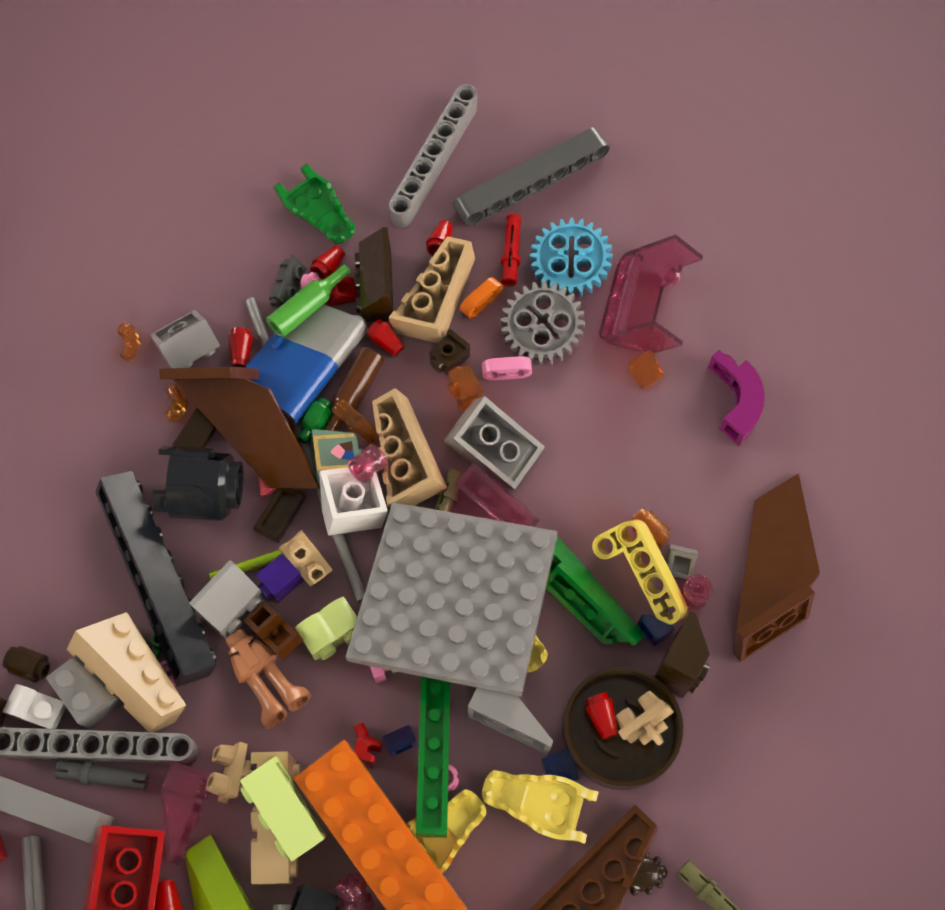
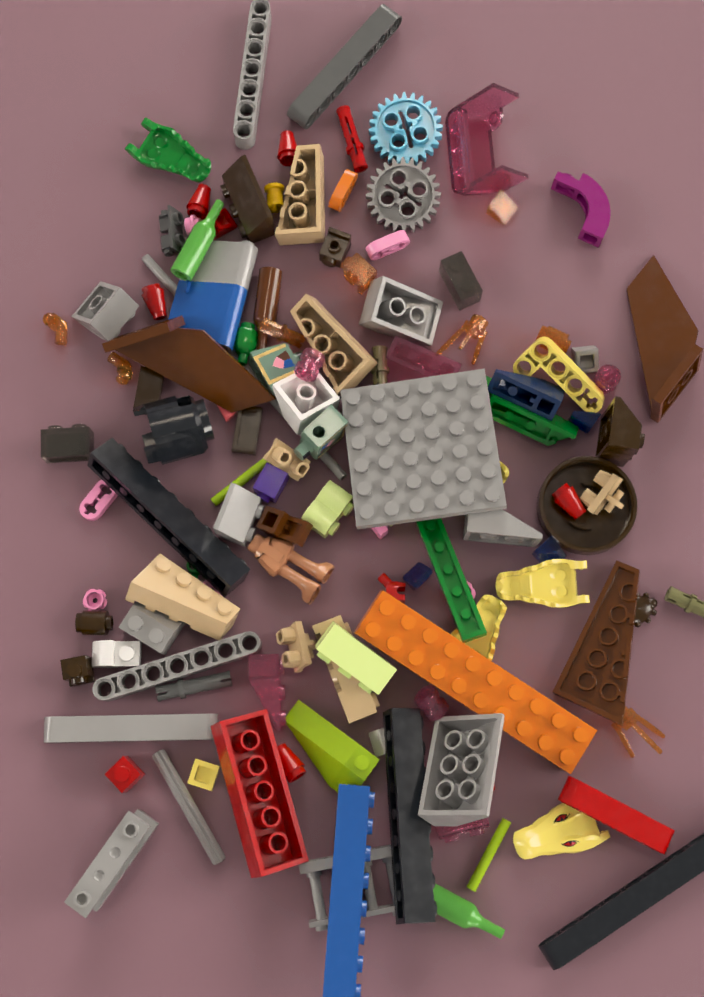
camera: 20 degrees left, 10 degrees up
red cone [366,319,405,357] -> none
none -> clear smoke piece [41,424,94,463]
none -> bright pink beam [79,480,118,521]
none -> bright pink plate [83,589,107,610]
none -> light yellow plate [187,759,220,791]
none -> yellow bush [264,182,285,213]
none -> sand green torso [293,405,348,460]
none -> clear orange plant [435,314,489,365]
none -> clear smoke piece [439,251,483,311]
none -> dark blue slope [488,369,565,421]

